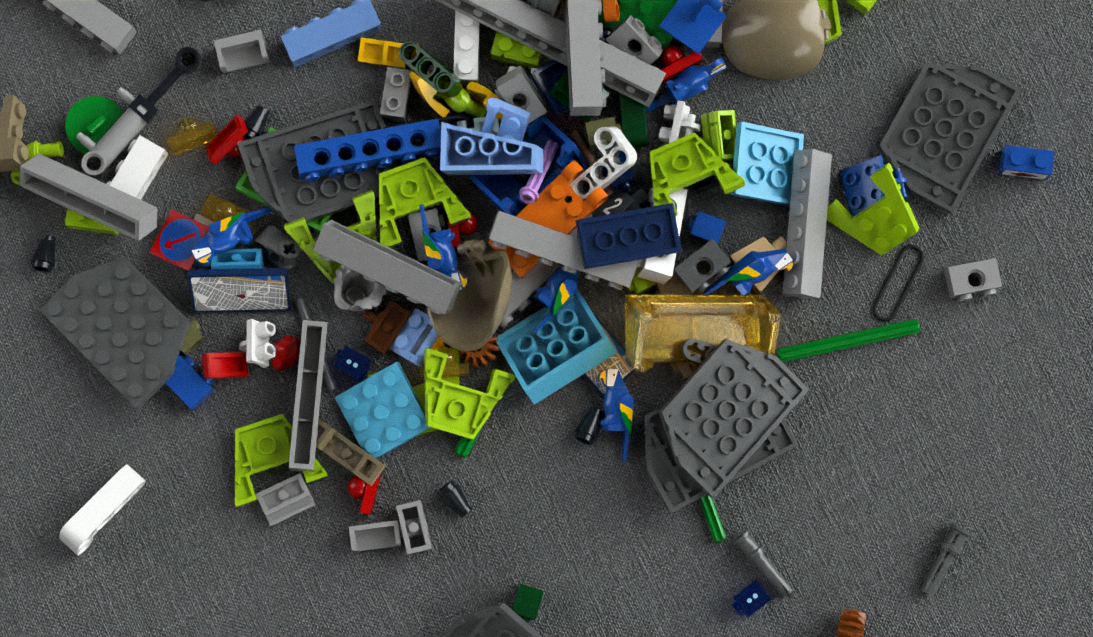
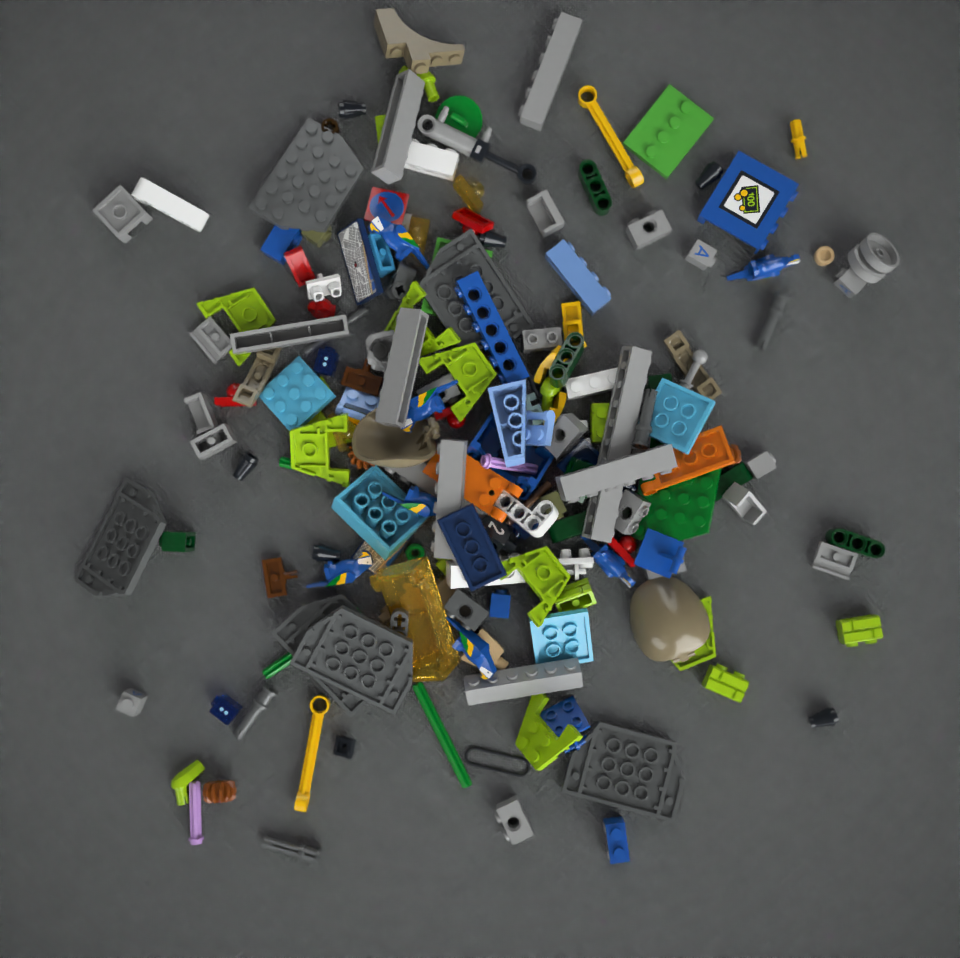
camera: 75 degrees right, 5 degrees up
none -> light grey panel [92,184,153,244]
none -> reddish brown plate [262,557,298,598]
none -> yellow piece [294,694,330,812]
none -> dark brown bush [321,118,339,134]
none -> black tile [333,735,356,759]
none -> green plate [405,543,425,563]

